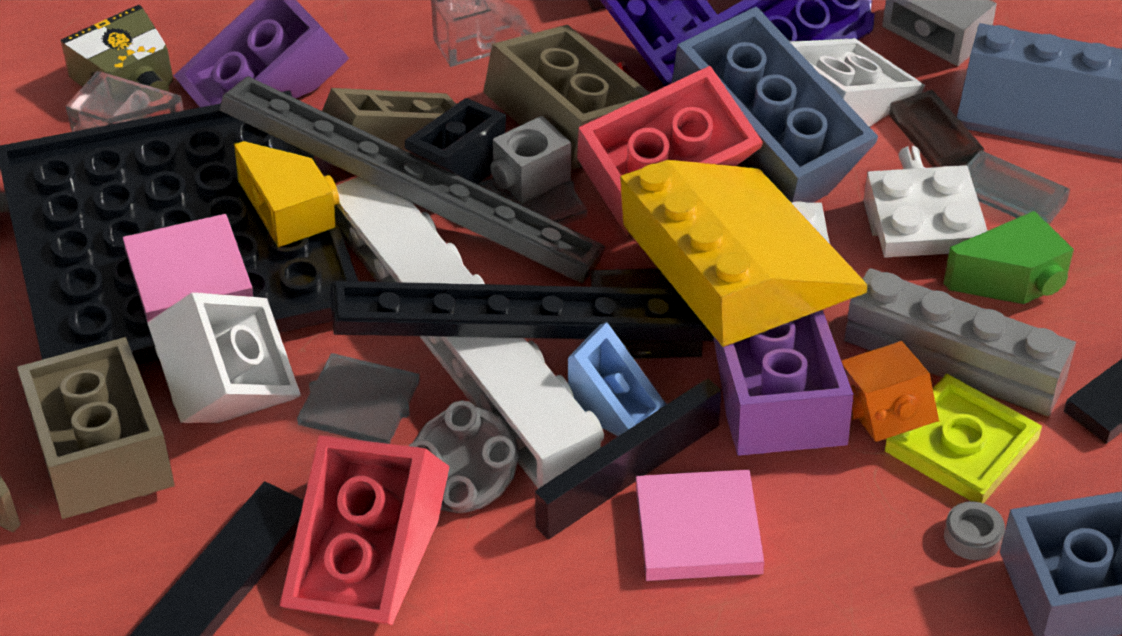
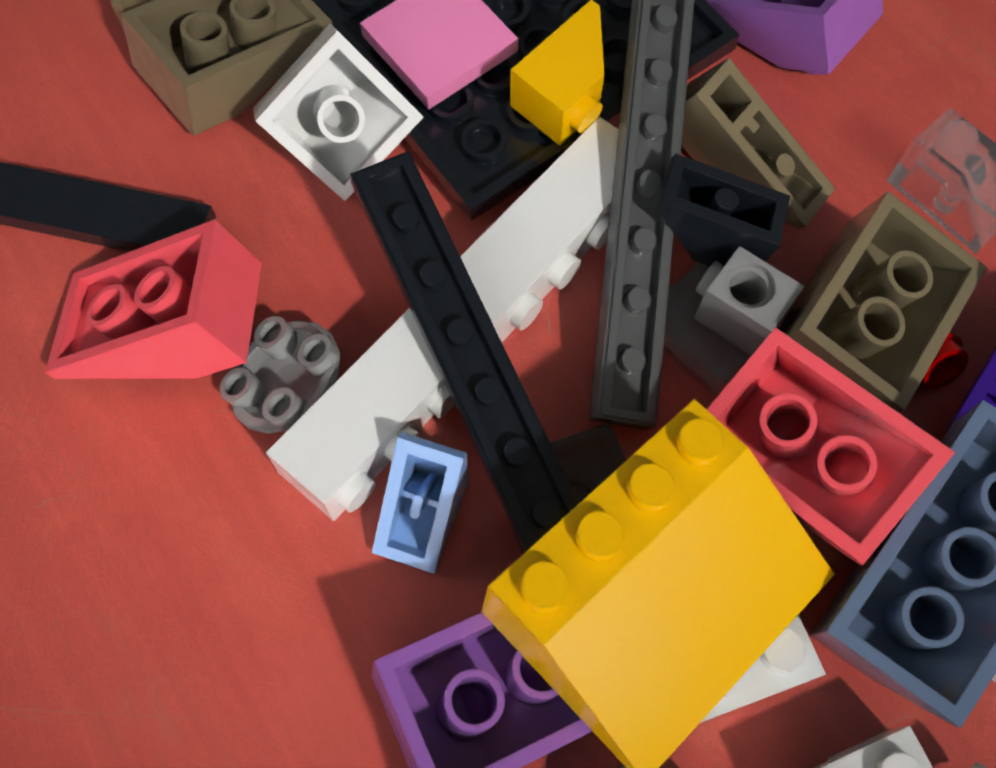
camera: 70 degrees right, 20 degrees up
clear light blue piece [297,353,420,444] -> none
black tile [535,379,722,540] -> none
bright pink tile [636,470,764,581] -> none

